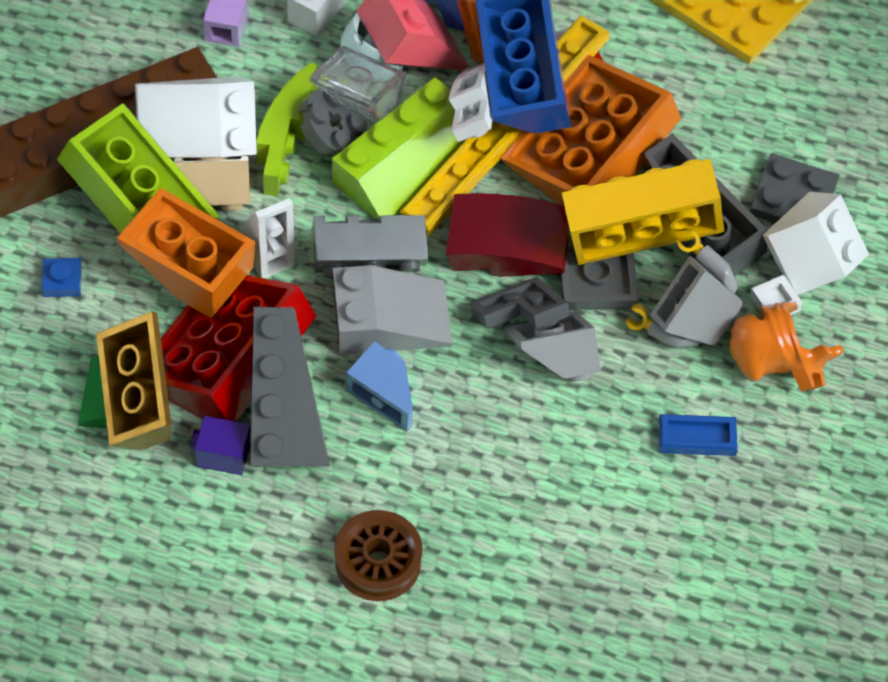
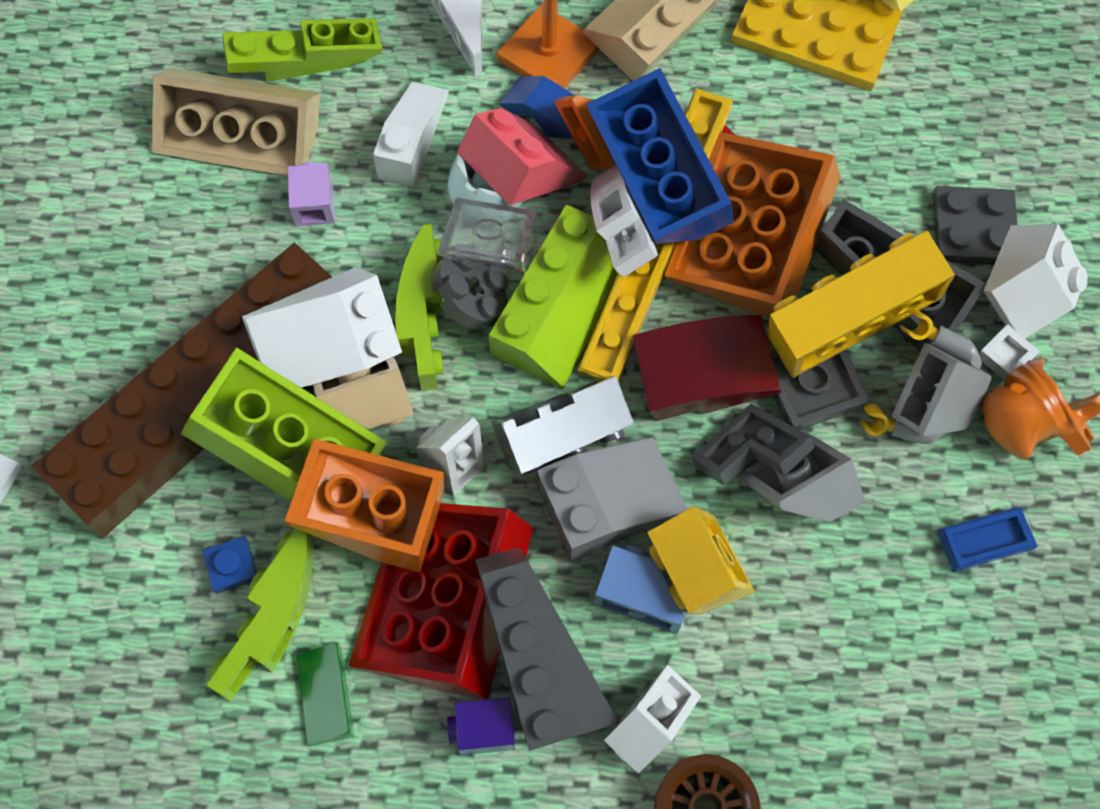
camera: 15 degrees left, 10 degrees up
pearl gold slope [96,311,172,450] -> none
none -> lime slope [206,528,314,702]
none -> white slope [604,665,701,773]
none -> yellow slope [647,506,755,615]

